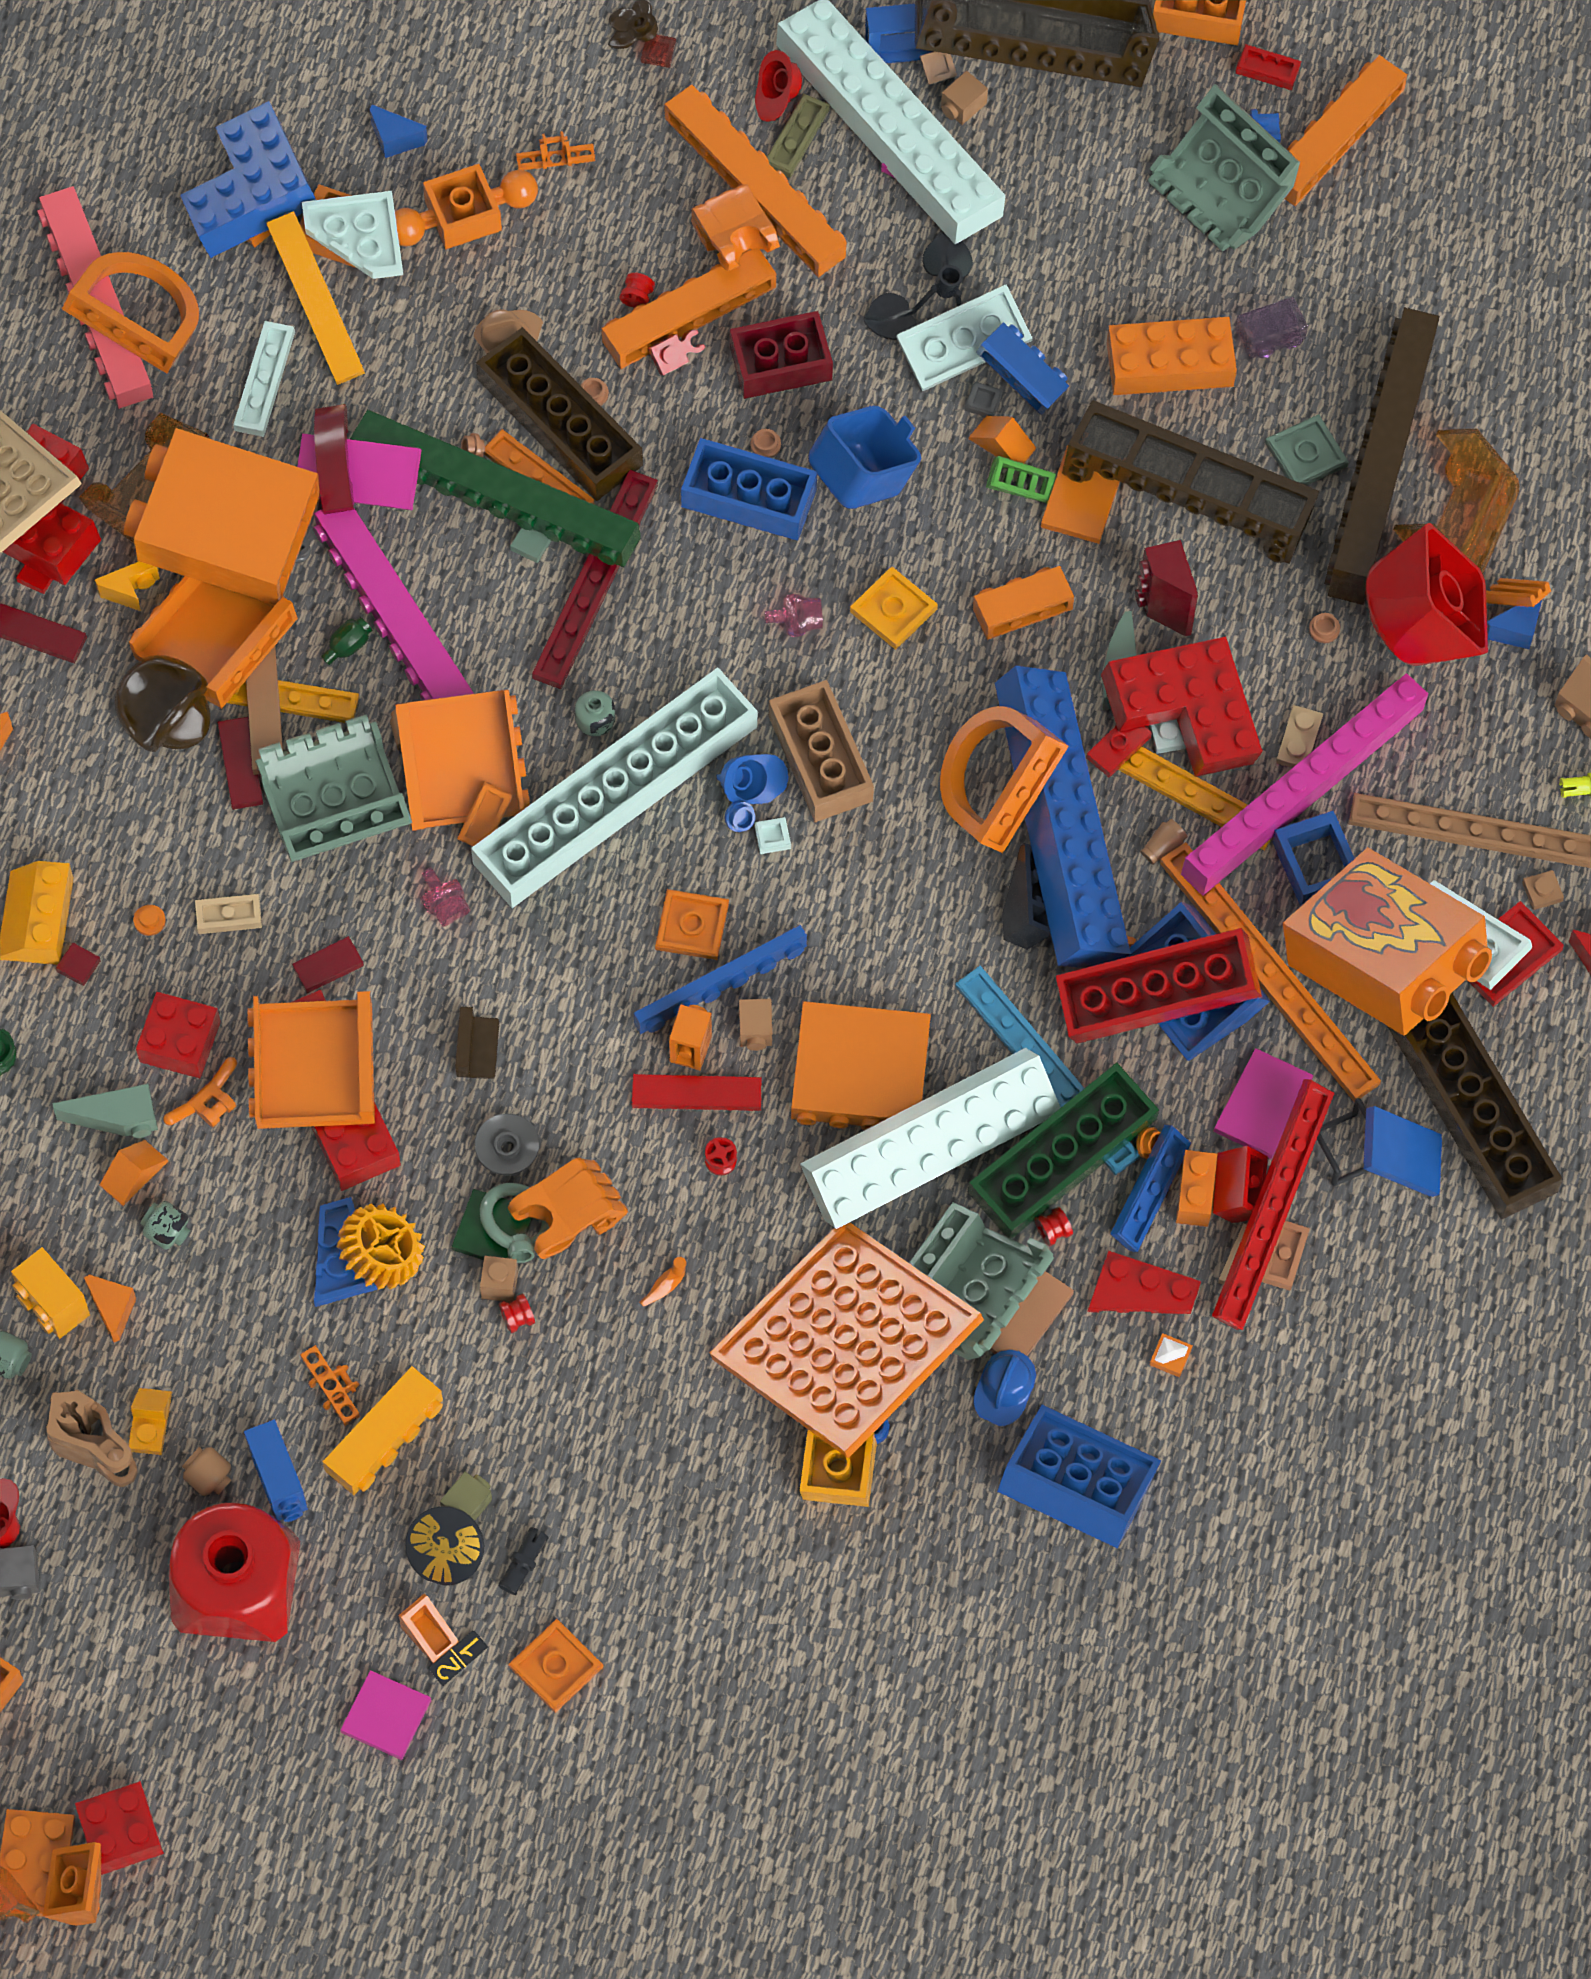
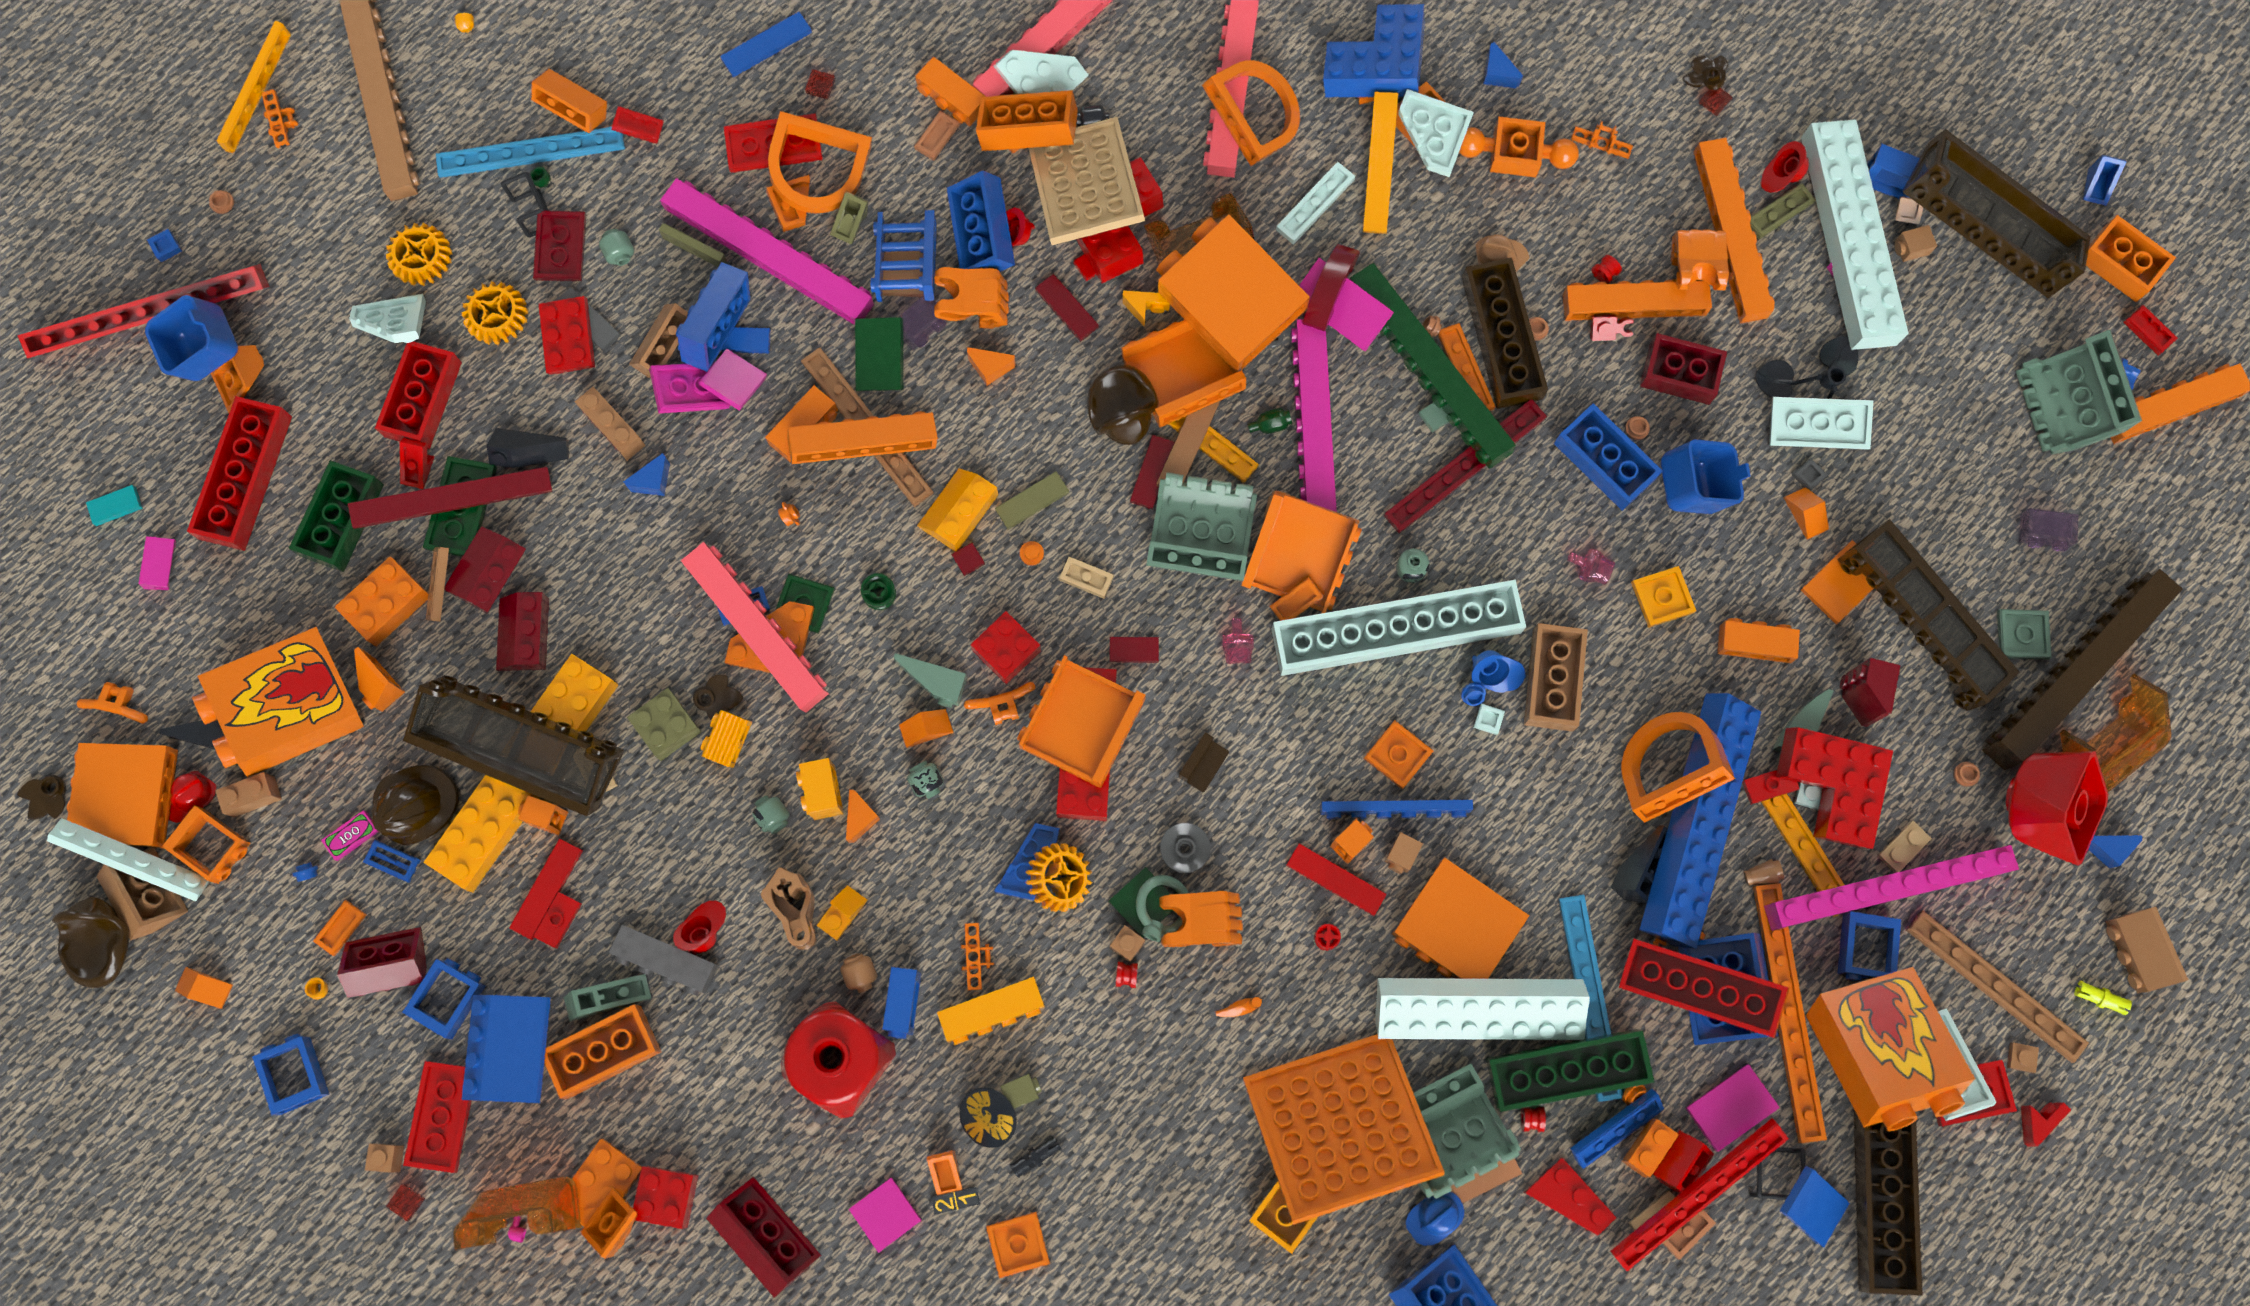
camera: 30 degrees right, 10 degrees up
blue slope [976,322,1069,416] -> none
bright green slope [986,456,1056,503] -> none
orange brick [1107,317,1237,395] -> none
tile [1149,1333,1193,1378] -> none
orange tile [1486,578,1551,607] -> none
none -> dark red slope [706,1177,821,1298]
none -> olive tile [995,472,1069,530]

